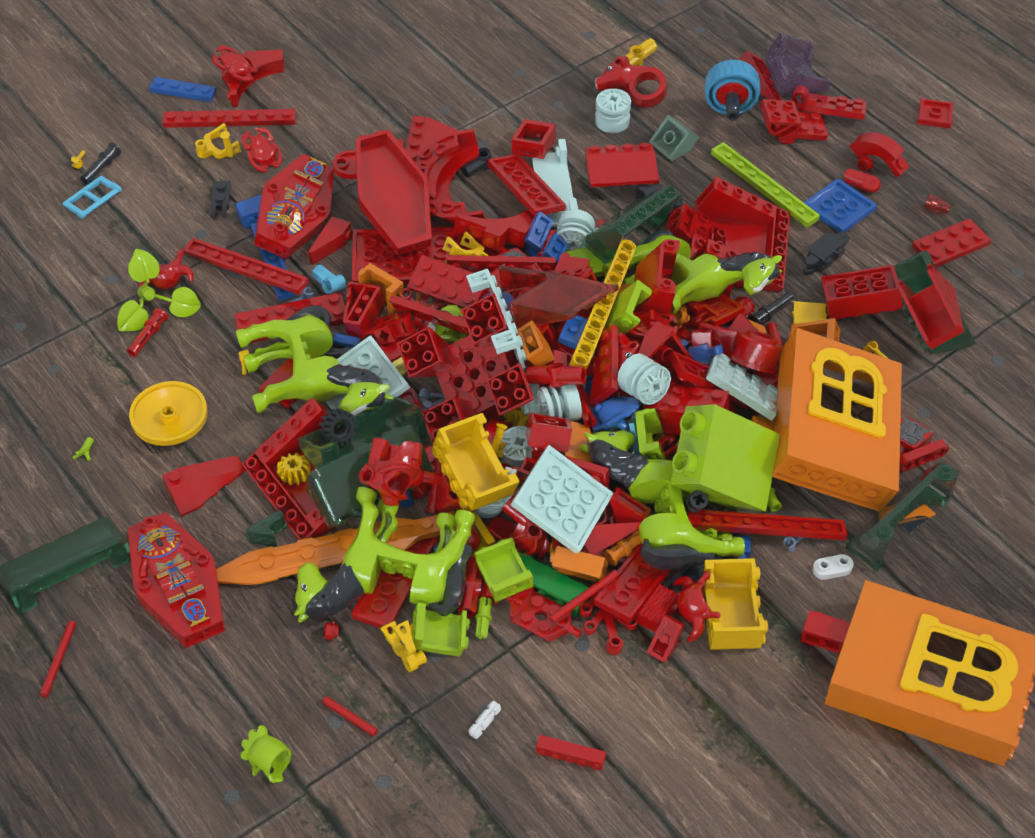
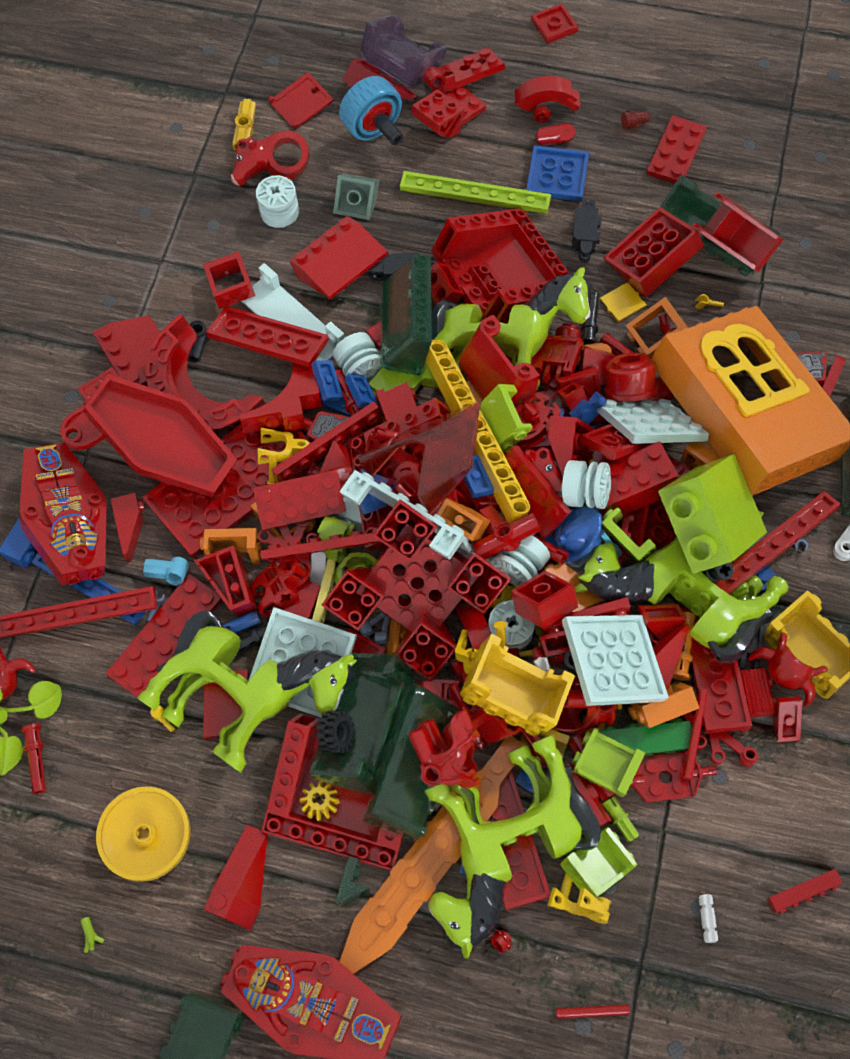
camera: 35 degrees left, 15 degrees up
none -> red container [268,72,334,130]

